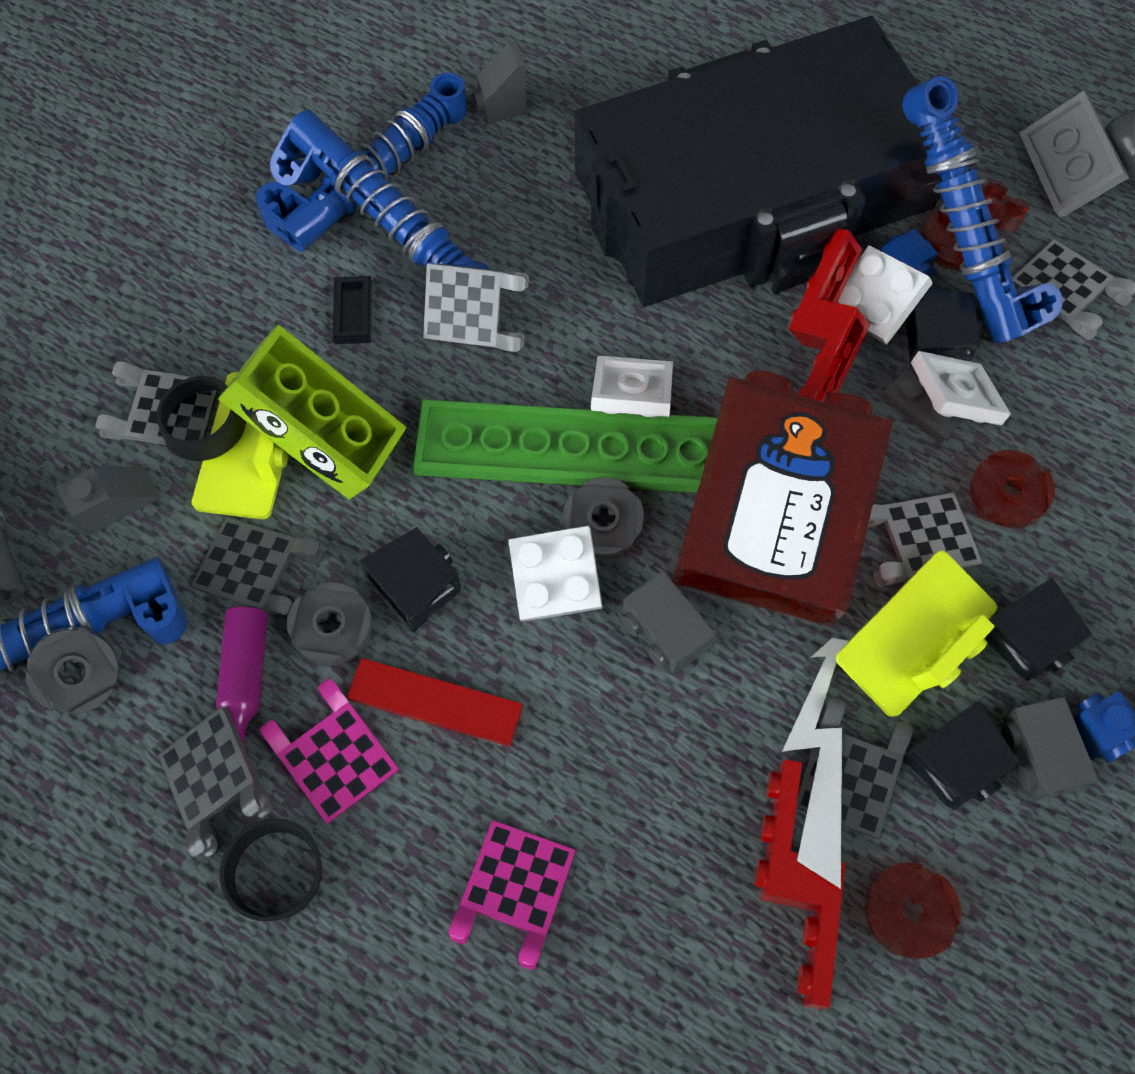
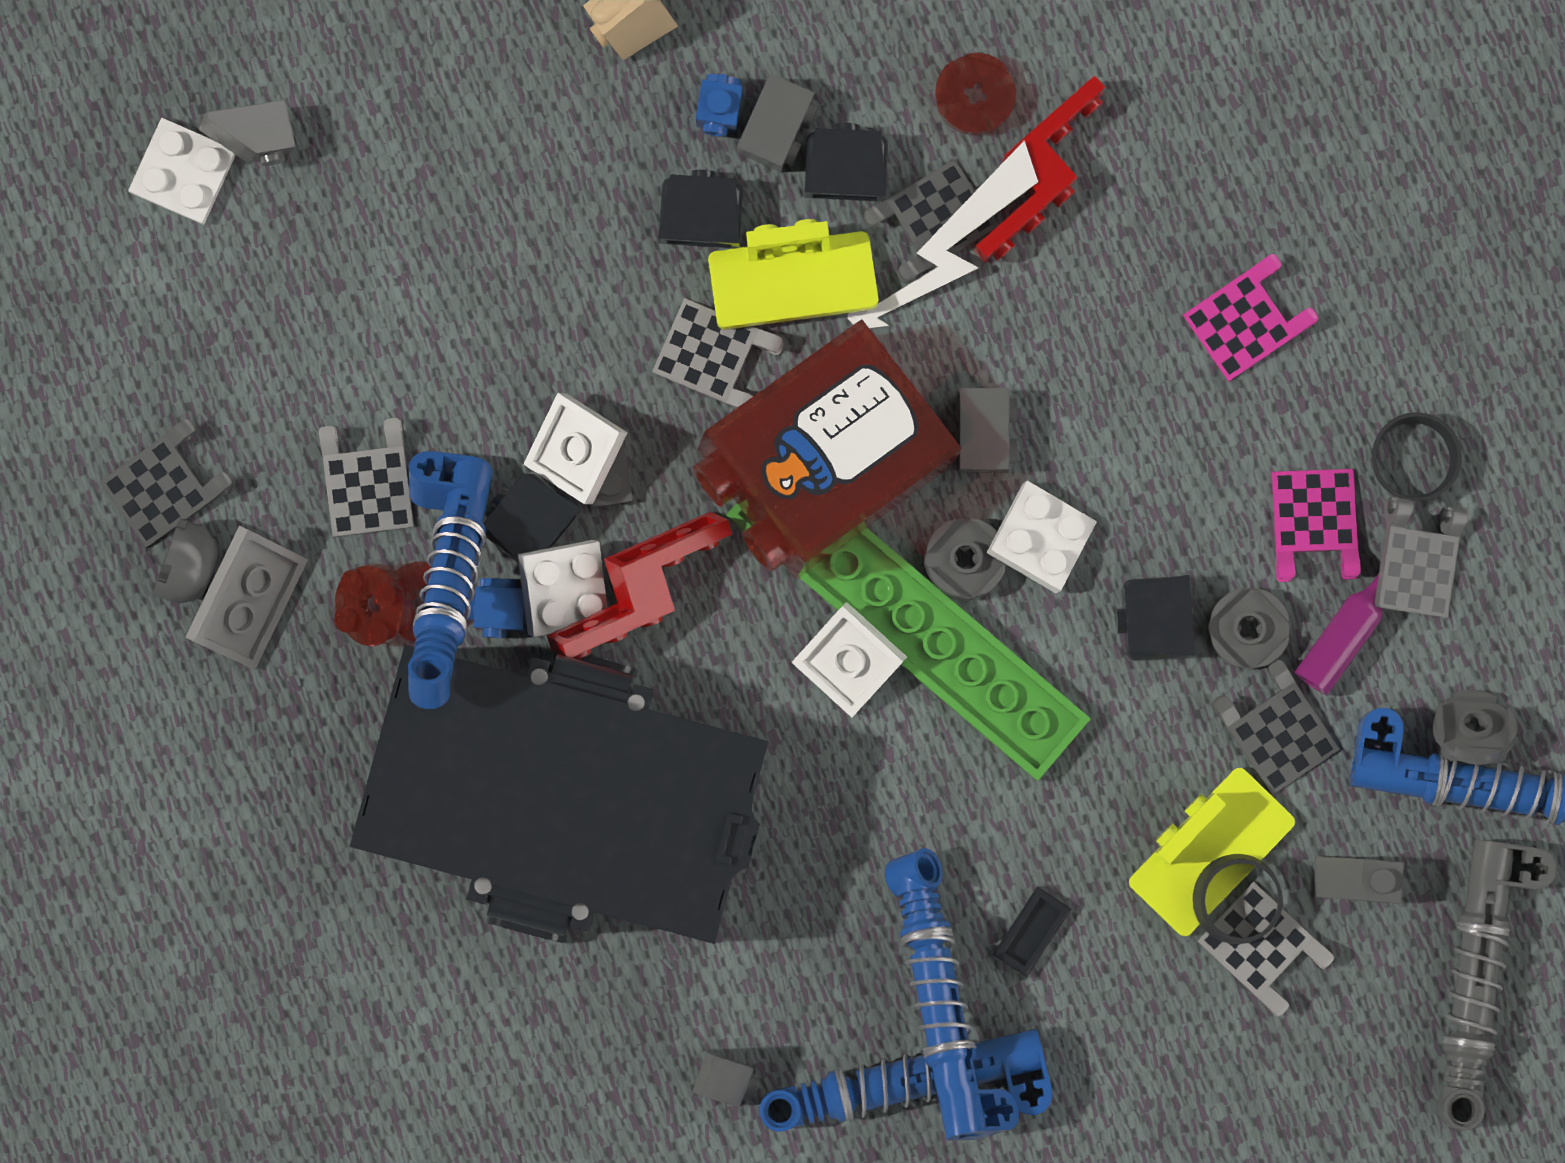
camera: 145 degrees left, 20 degrees up
lime brick [218,324,407,500] -> none
red tile [347,658,523,747] -> none
light grey flag [423,262,529,352] -> none
clear red plate [970,450,1055,528] -> none

